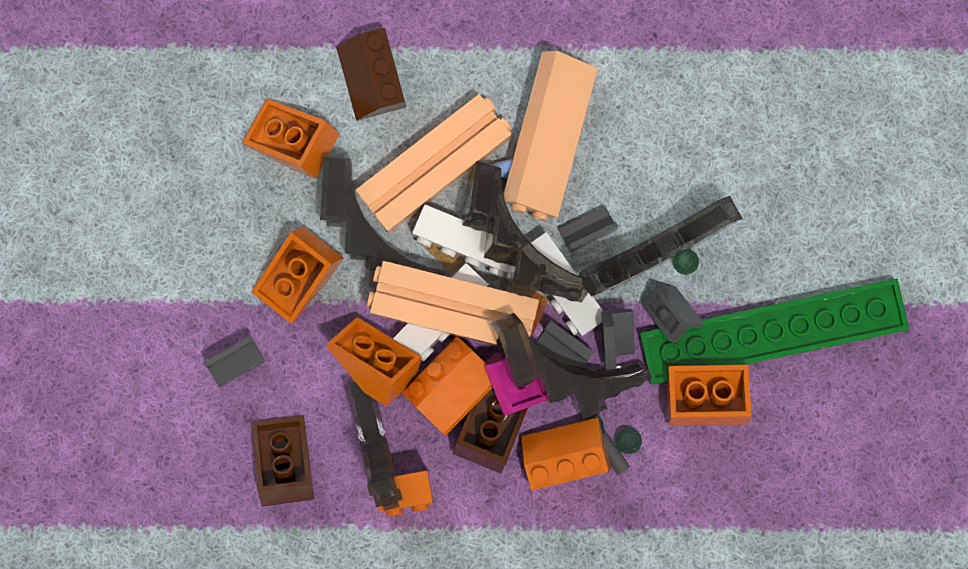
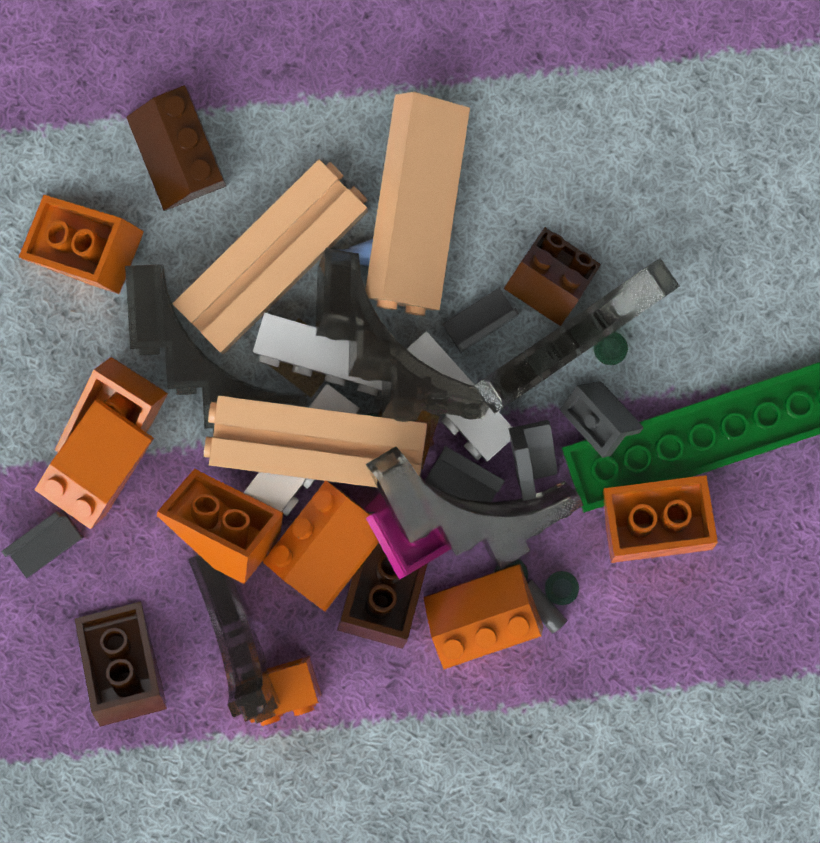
camera: 10 degrees left, 5 degrees up
none -> orange slope [34,398,154,529]
none -> reddish brown slope [504,227,601,327]

